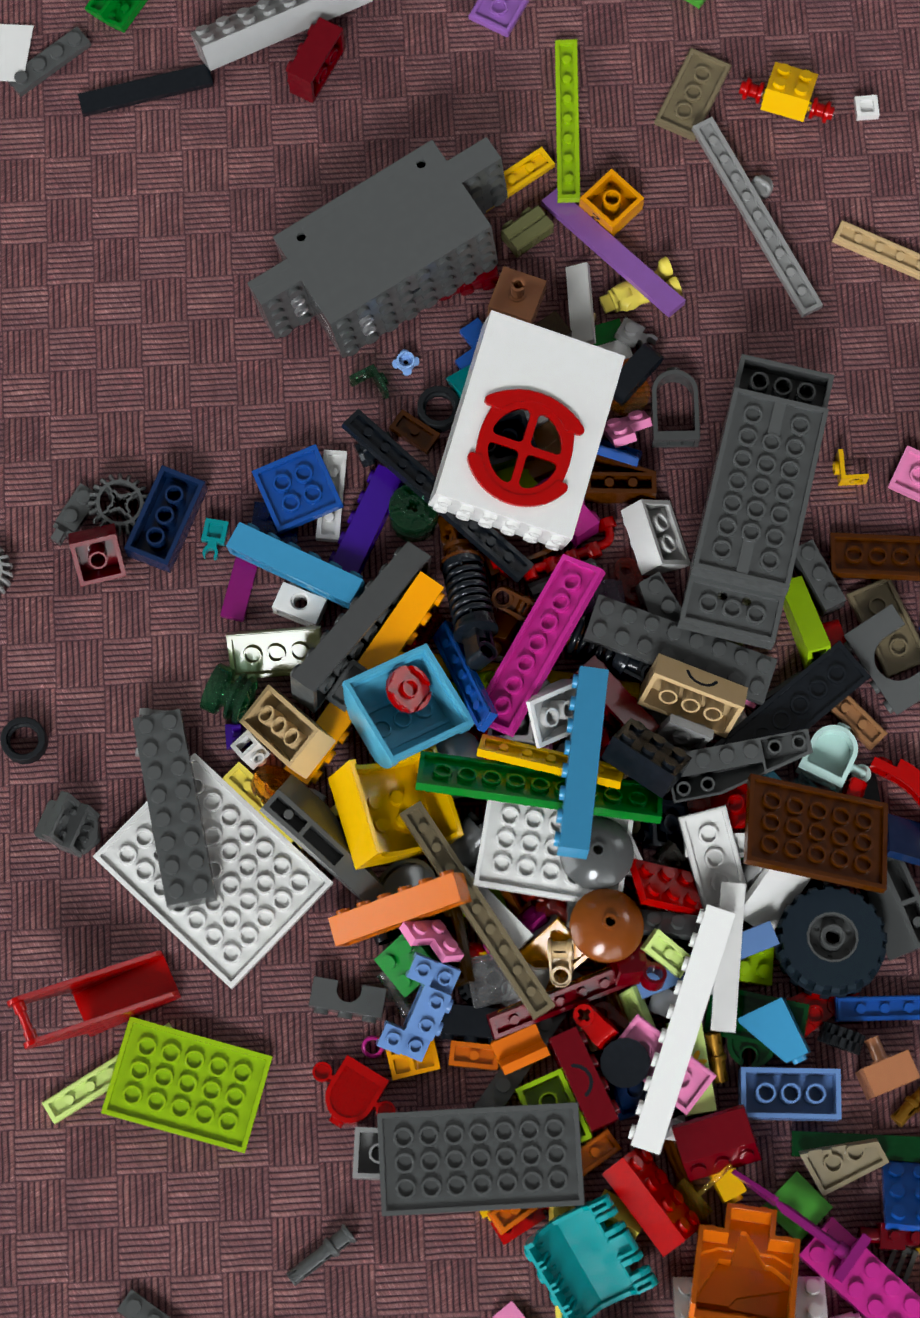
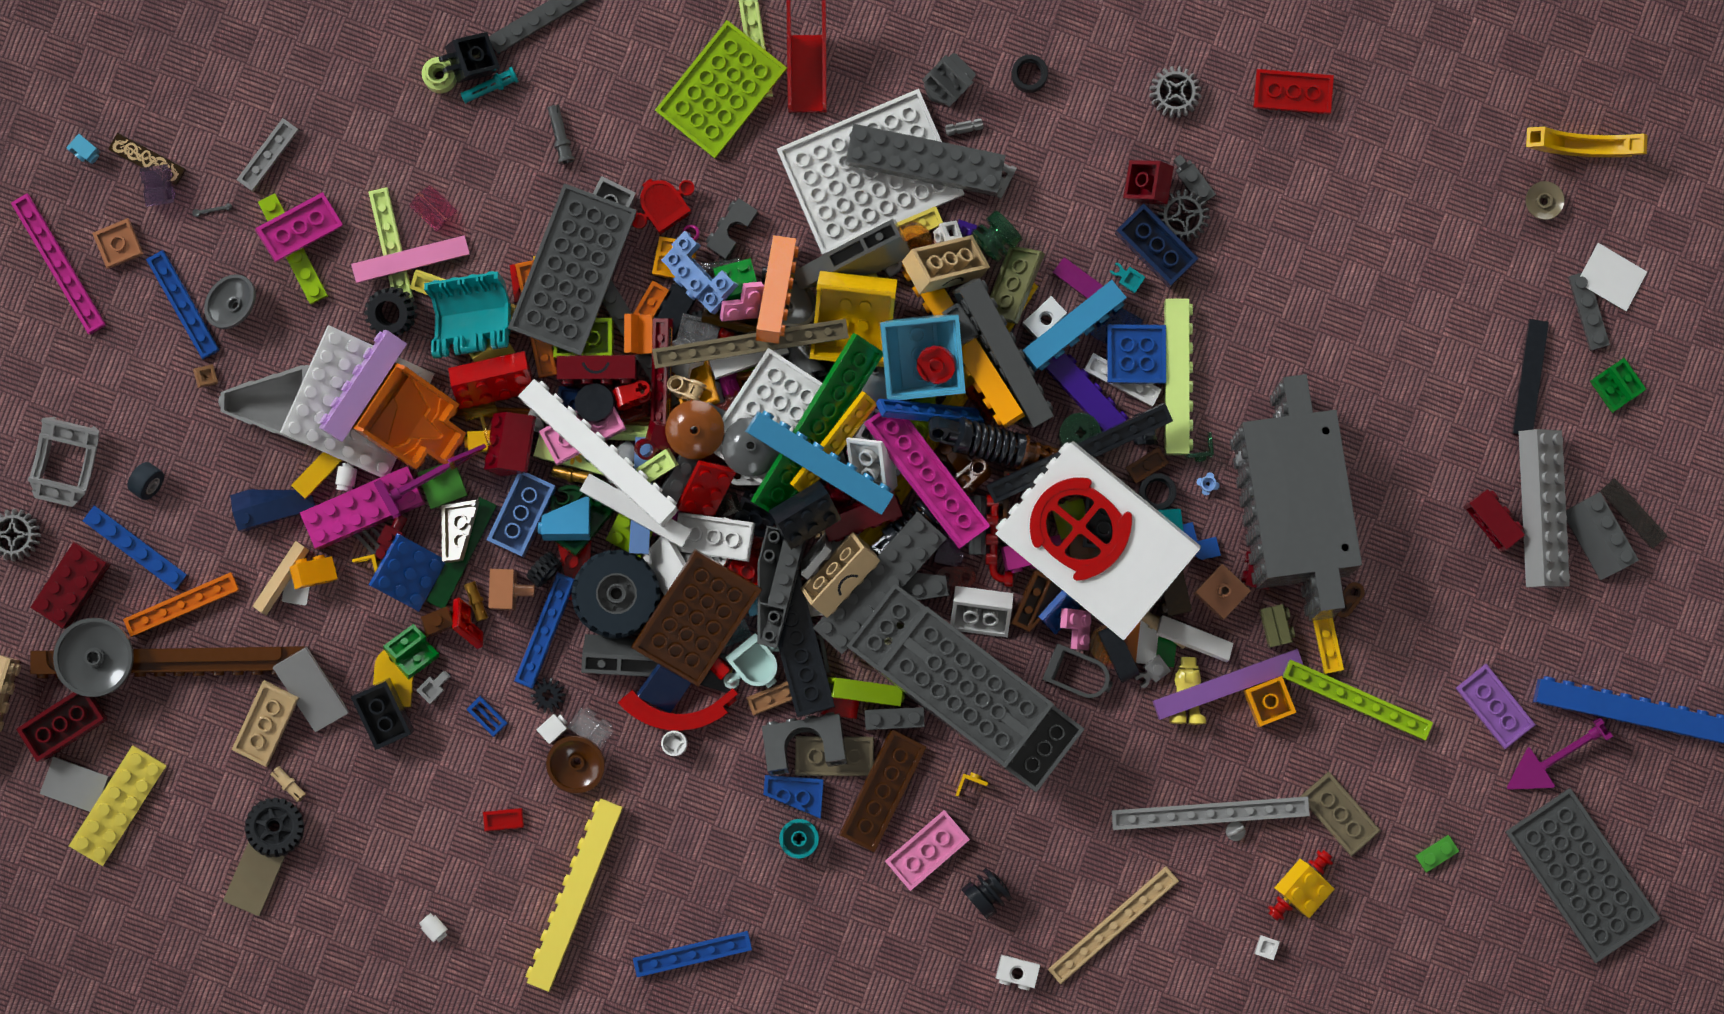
camera: 115 degrees right, 10 degrees up
none -> light grey axle [945,119,983,136]
none -> yellowish green brick [1164,299,1193,455]

